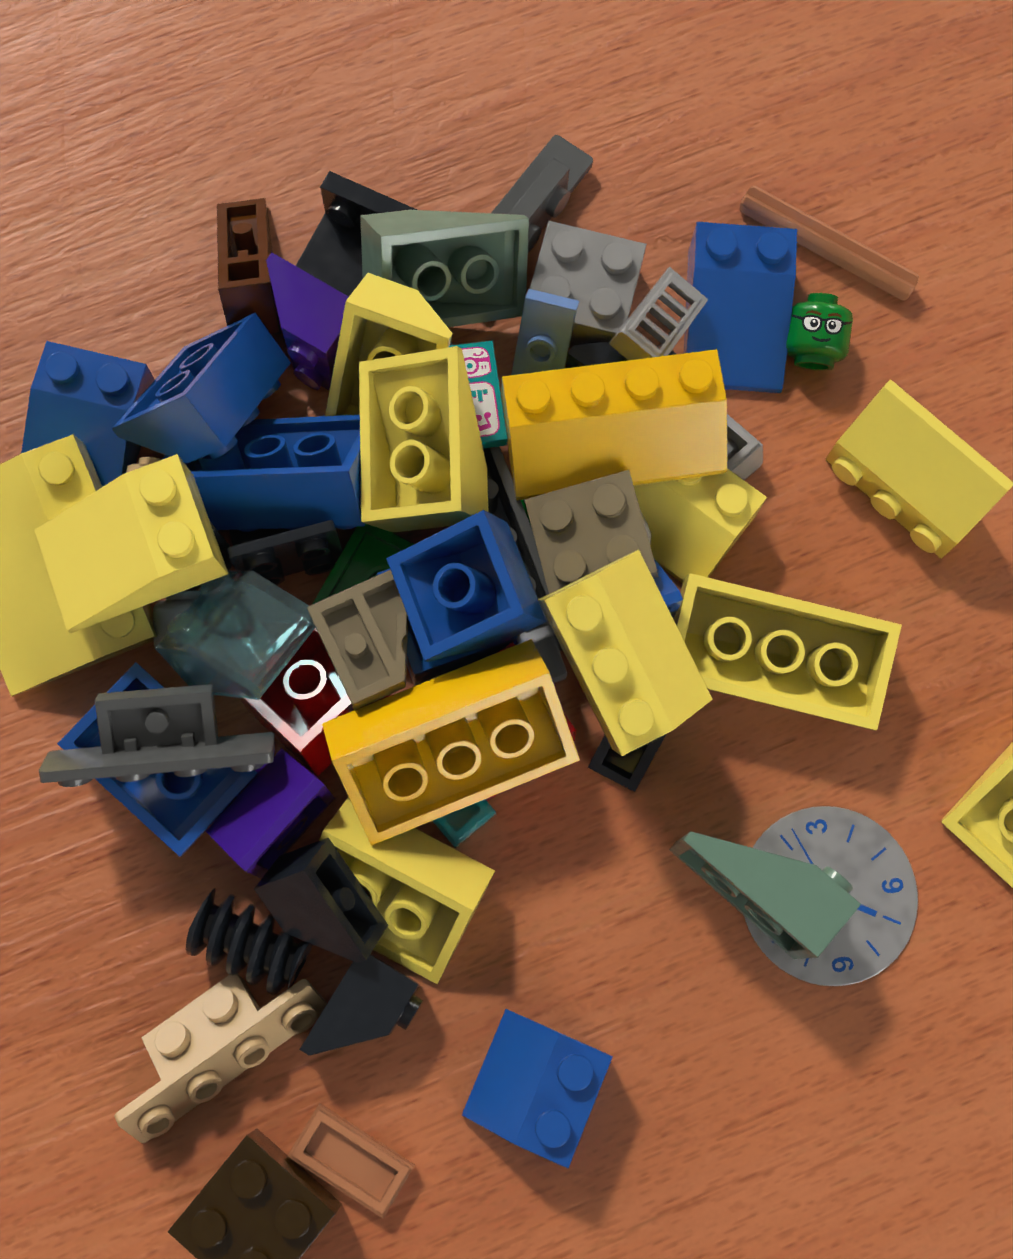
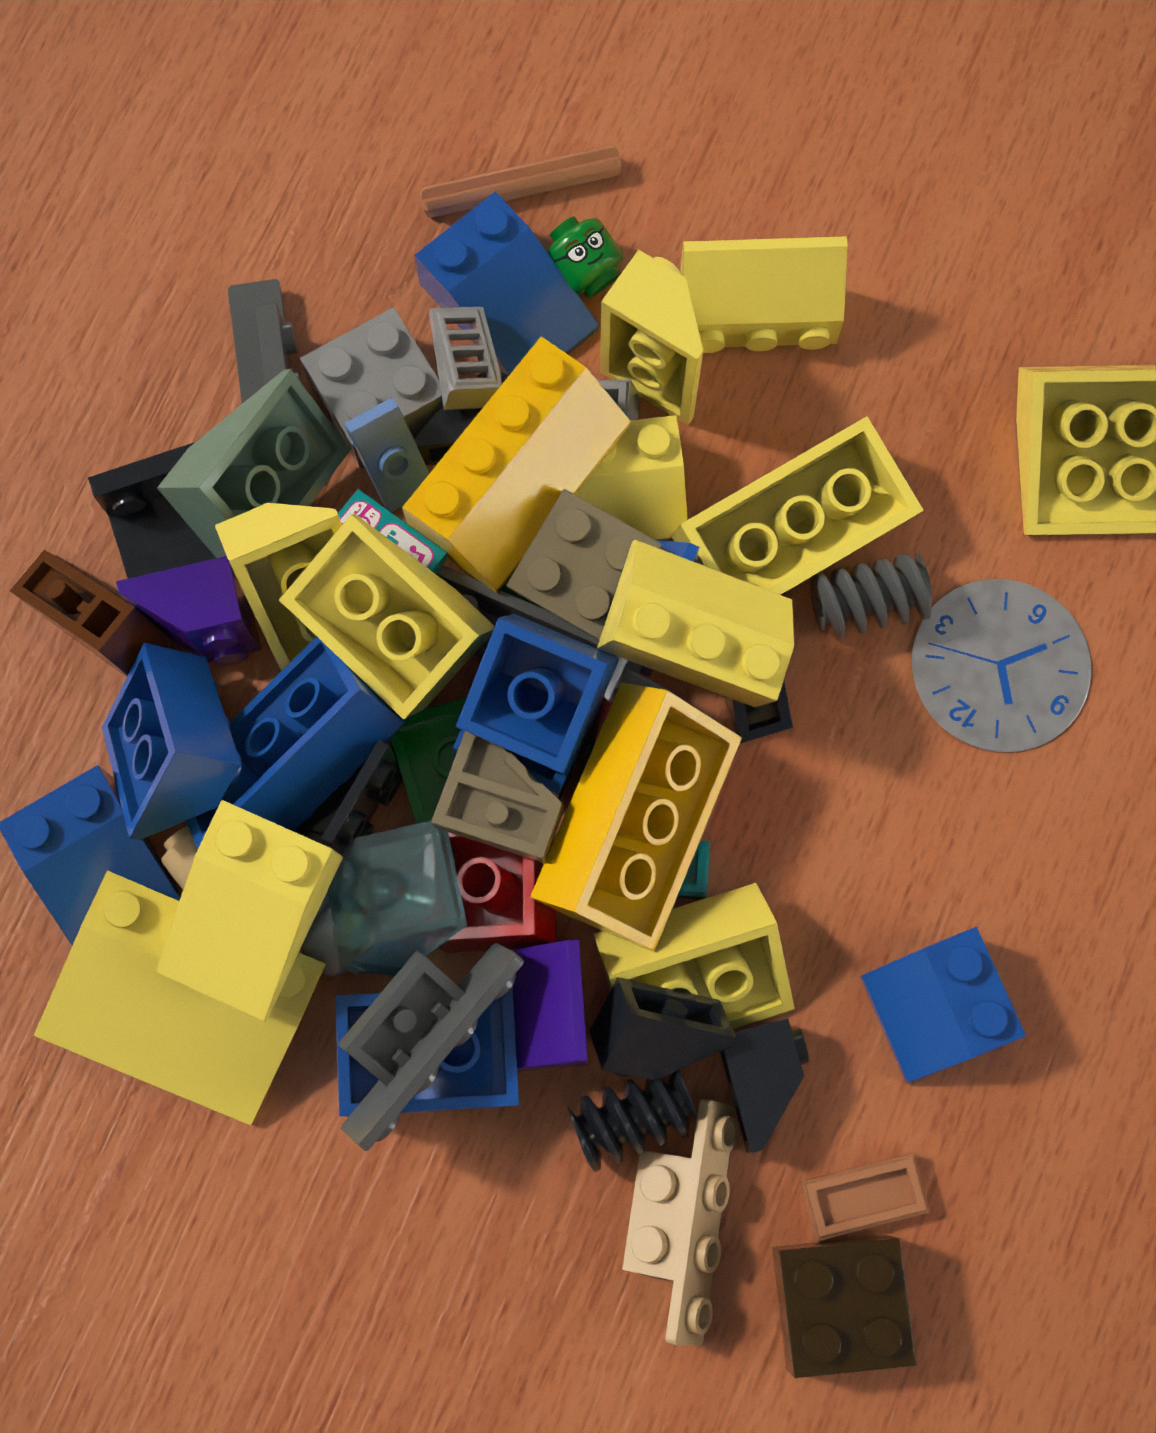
camera: 40 degrees left, 0 degrees up
sand green slope [669,831,861,959] -> none
none -> light yellow slope [600,249,703,426]
none -> dark grey piece [810,553,932,639]

